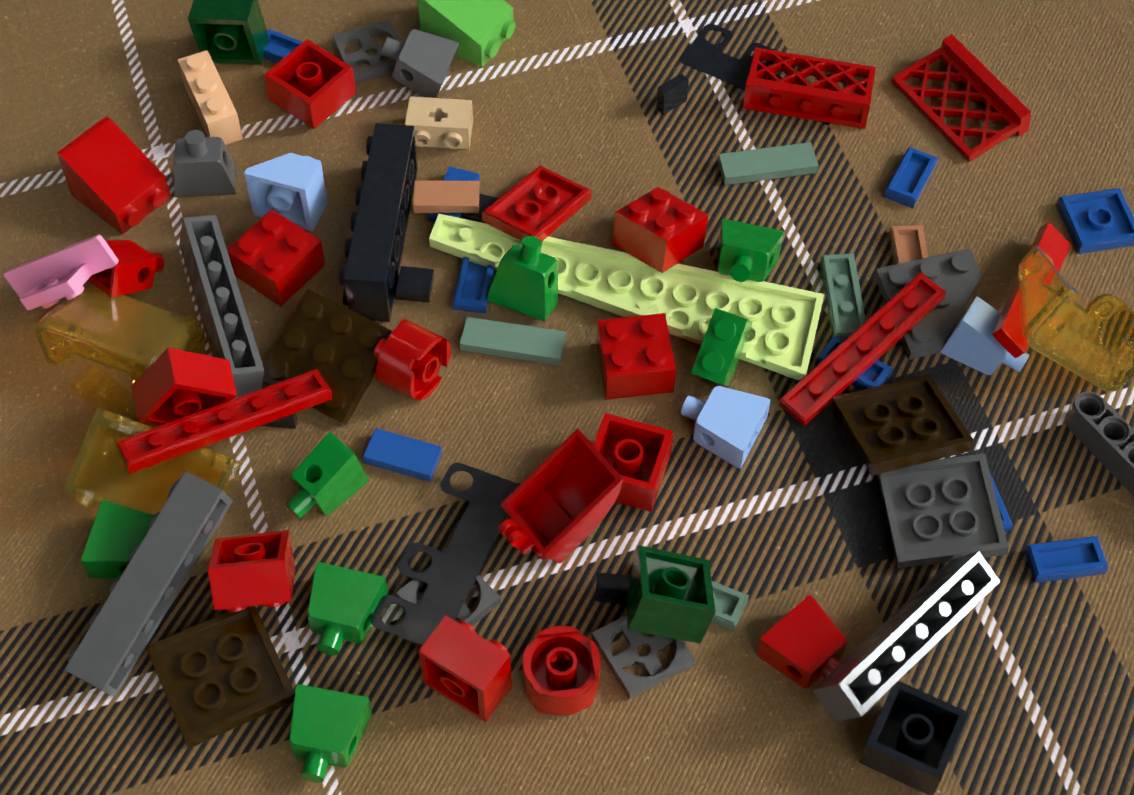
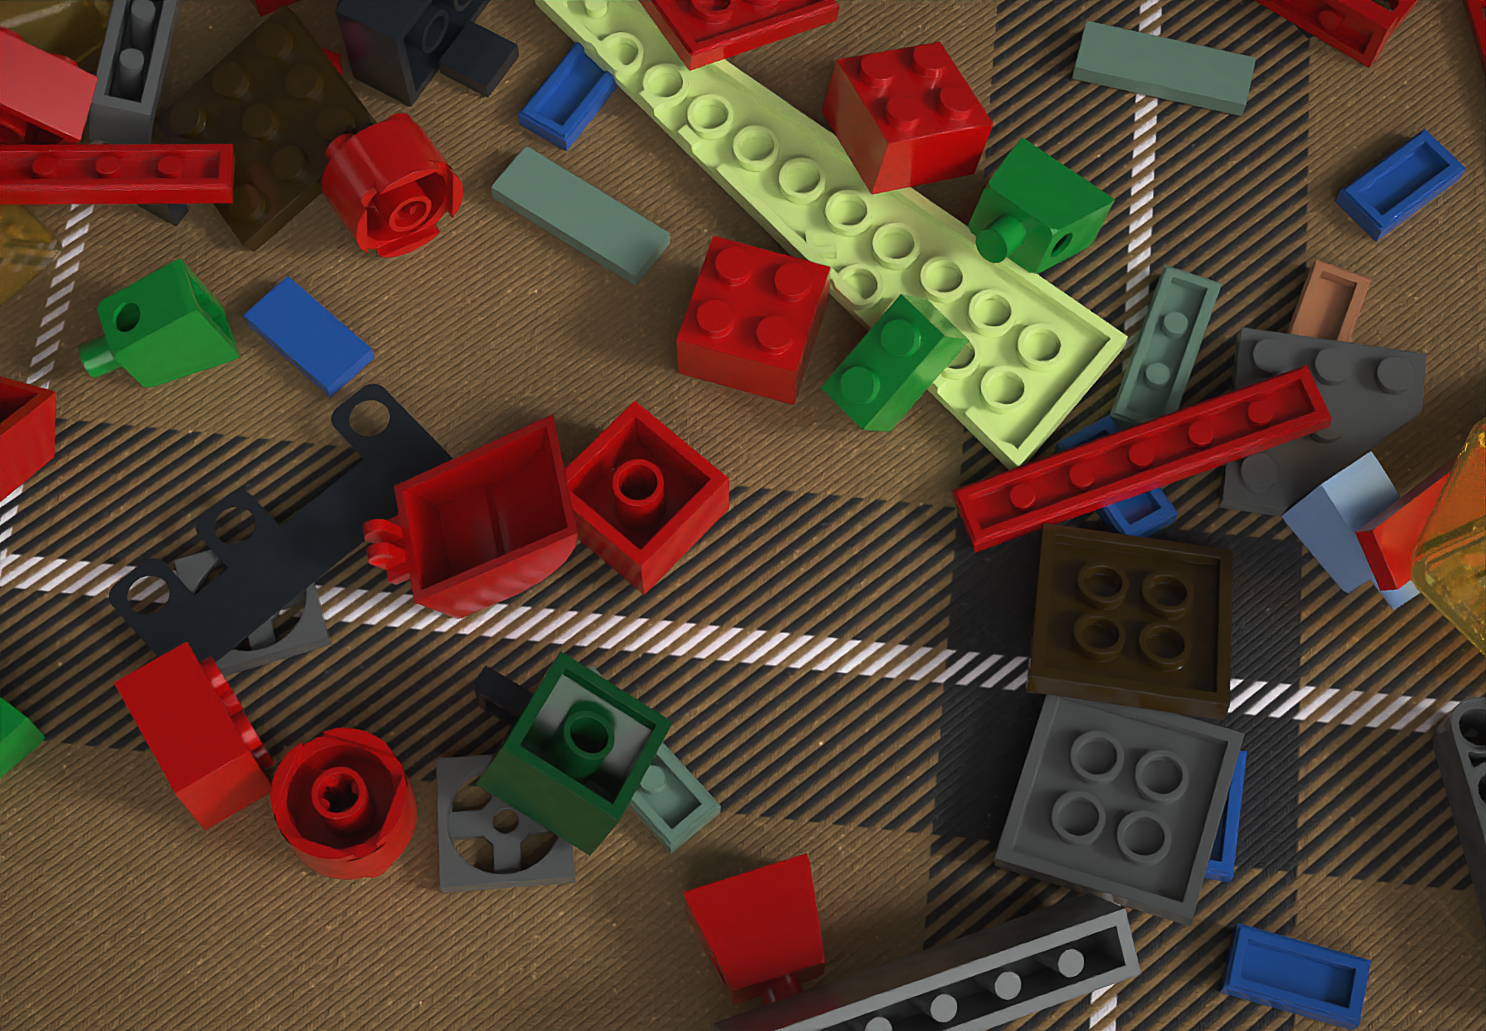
camera: 25 degrees right, 10 degrees up
green torso [308,561,388,656] -> none
green torso [487,236,558,322] -> none
light blue torso [681,386,770,469] -> none

